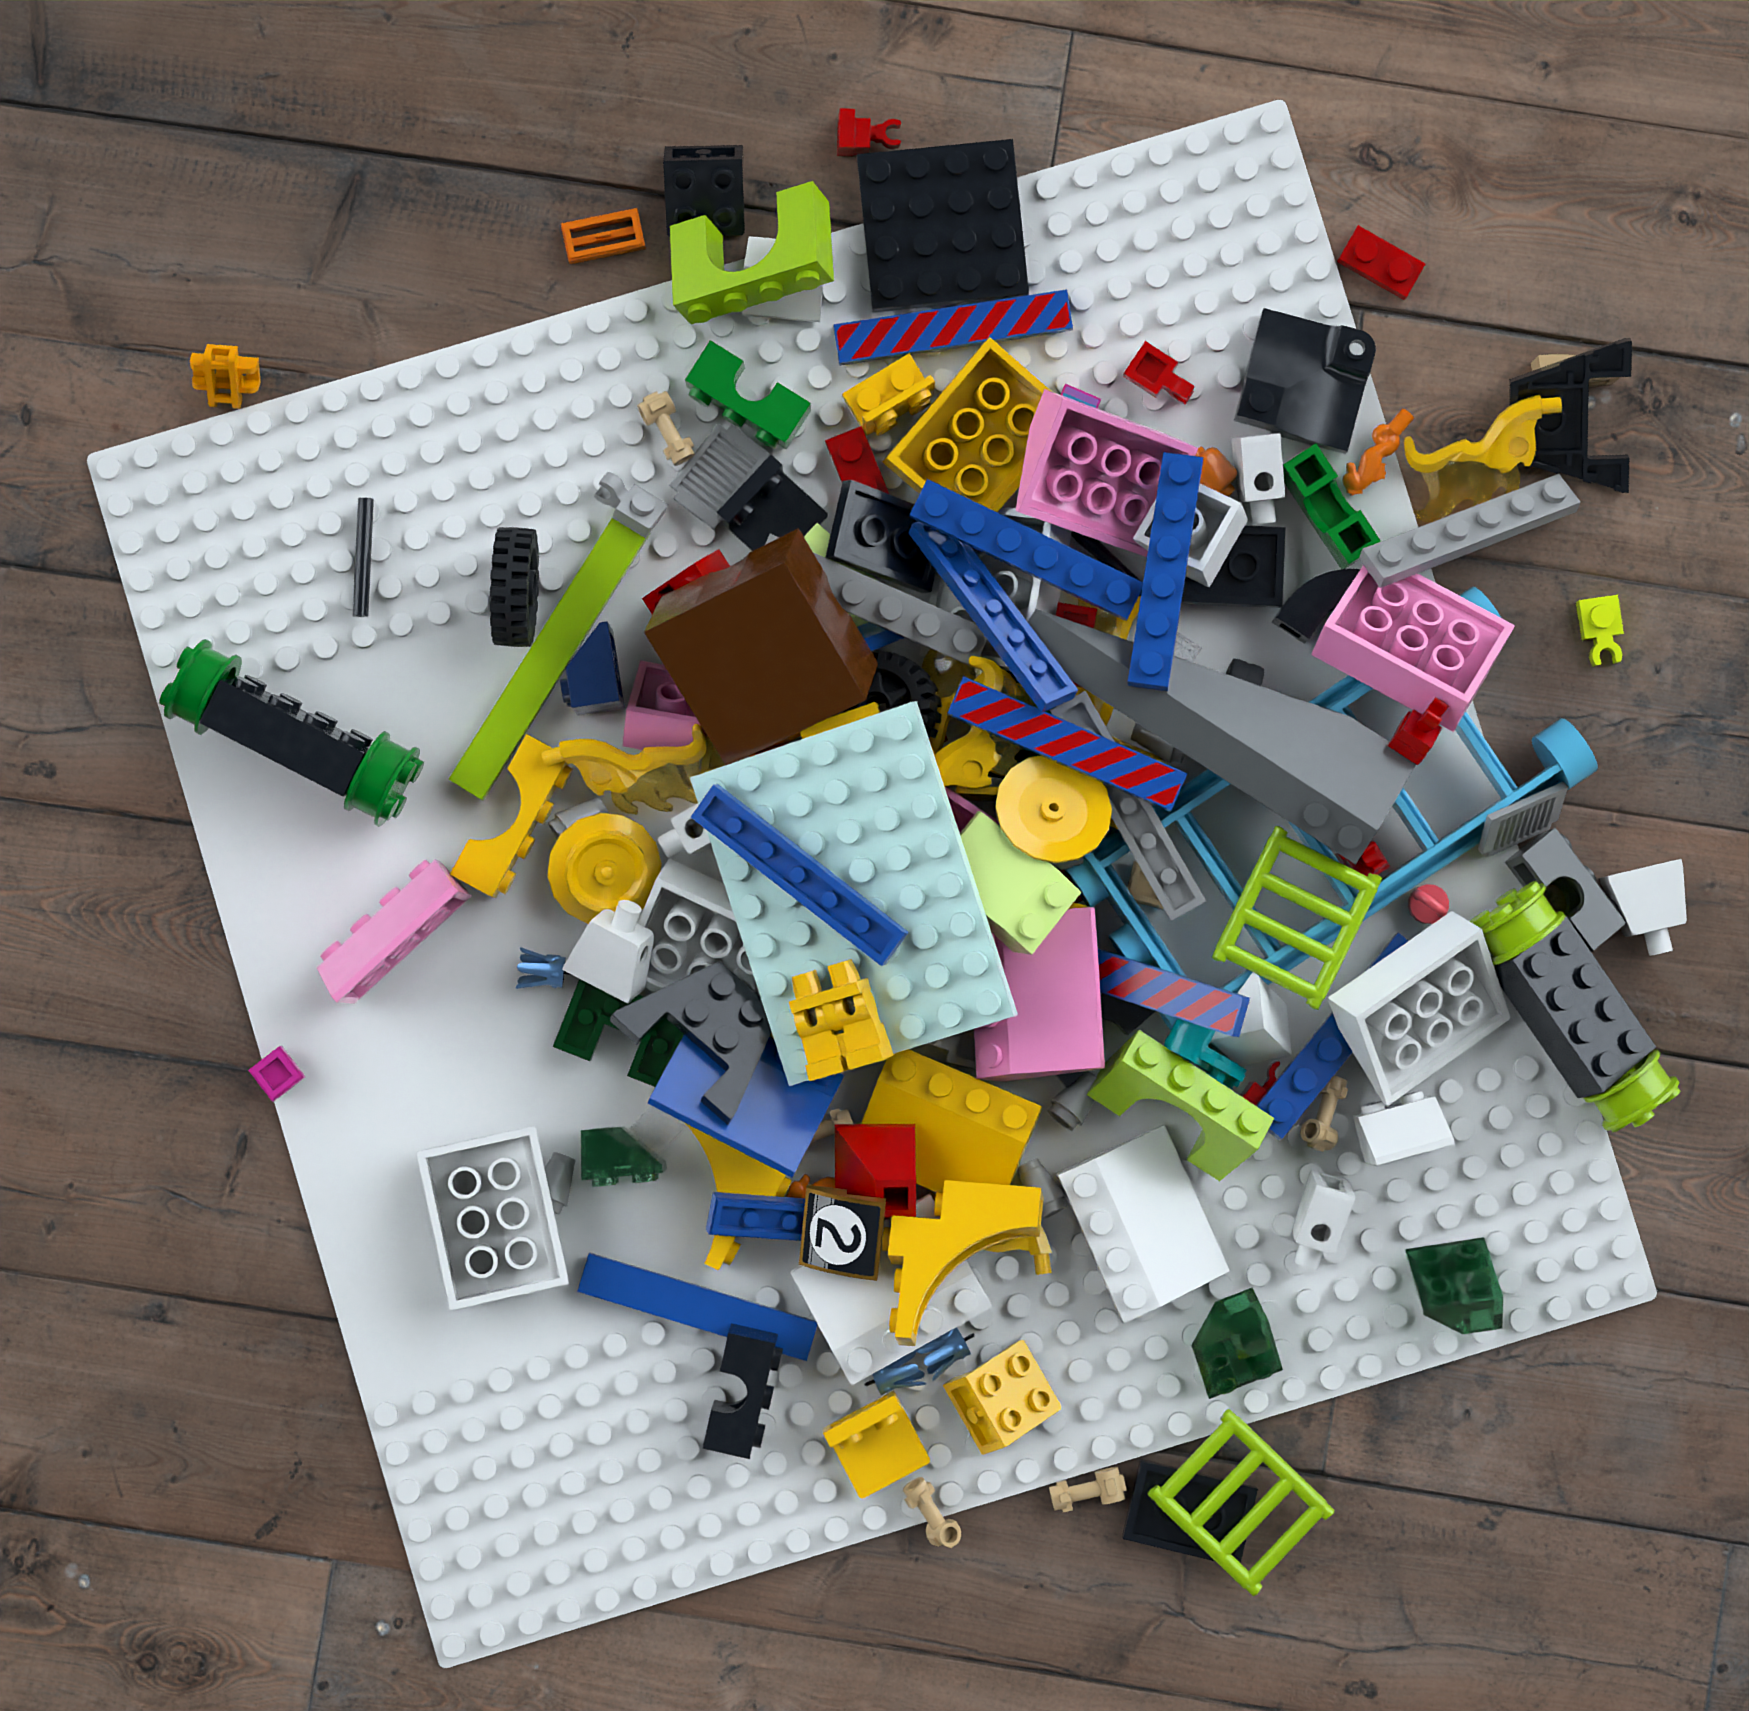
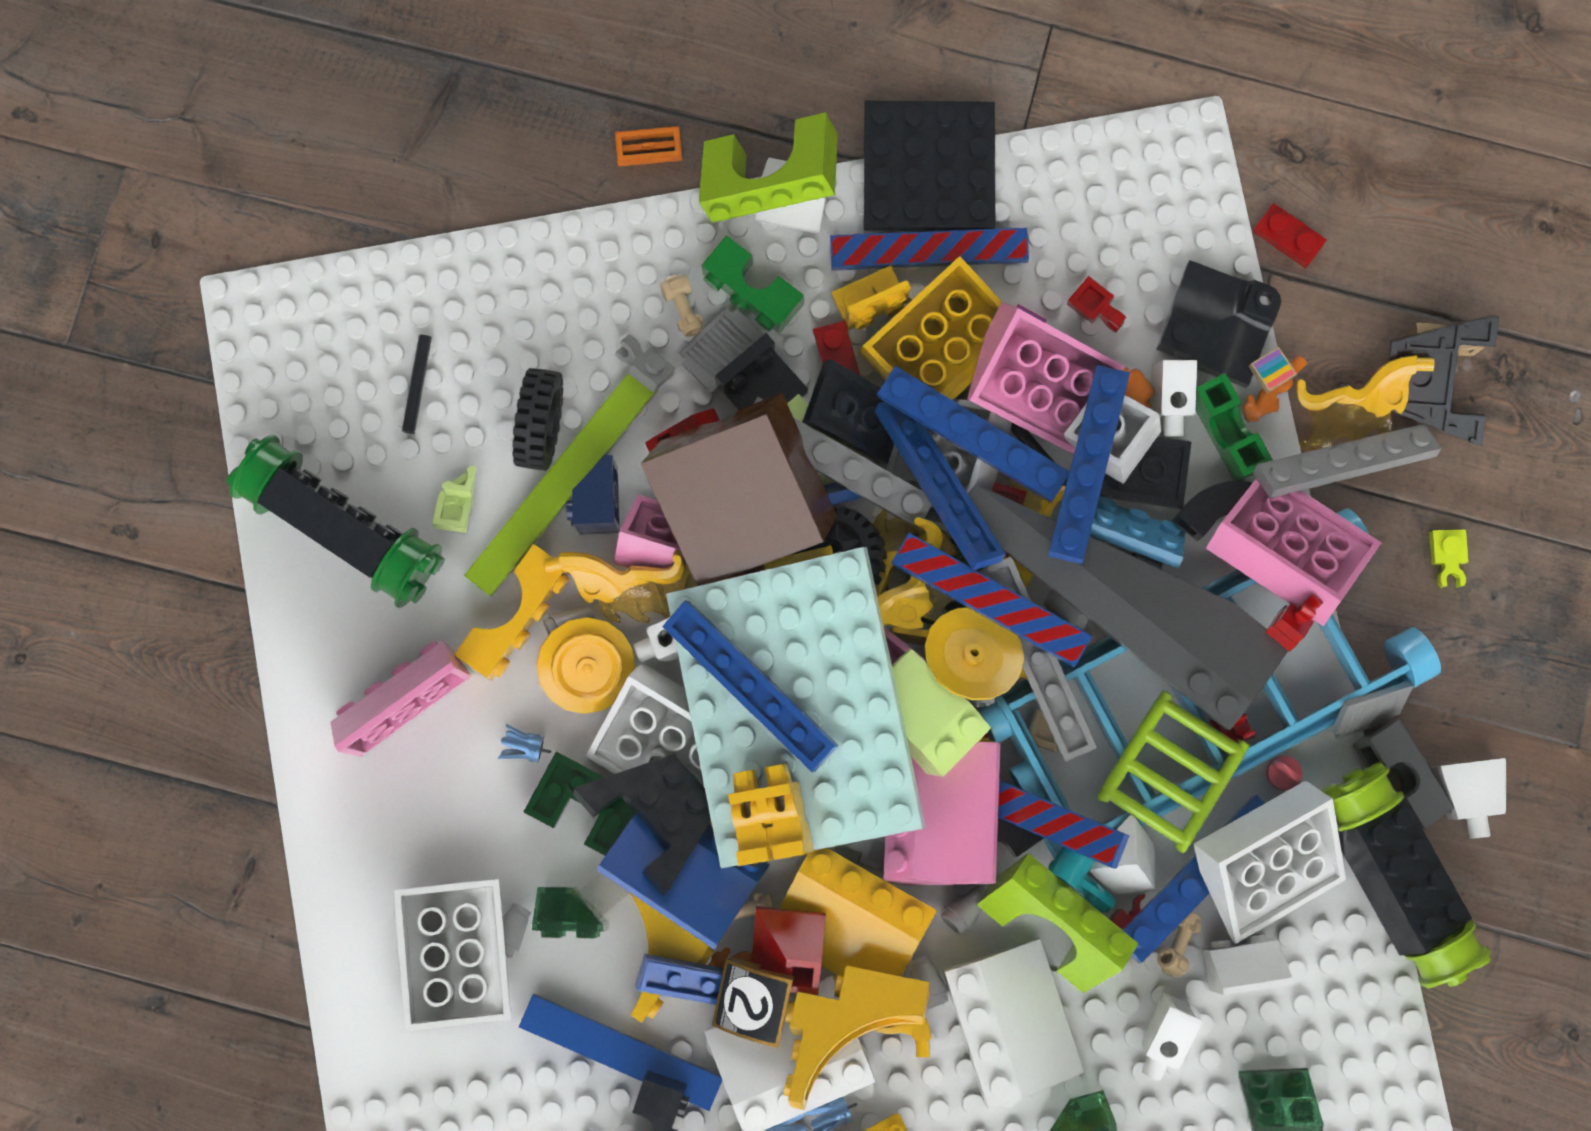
camera: 10 degrees right, 5 degrees down
light orange piece [190,344,261,409] -> none
dark pink tile [248,1046,306,1102] -> none
white torso [562,900,654,1004] -> none
black bracket [663,145,745,237] -> none
red piece [837,108,901,157] -> none
none -> yellowish green slope [432,466,477,533]
none -> dark azure plate [1090,497,1185,569]
none -> tile [1248,347,1297,394]

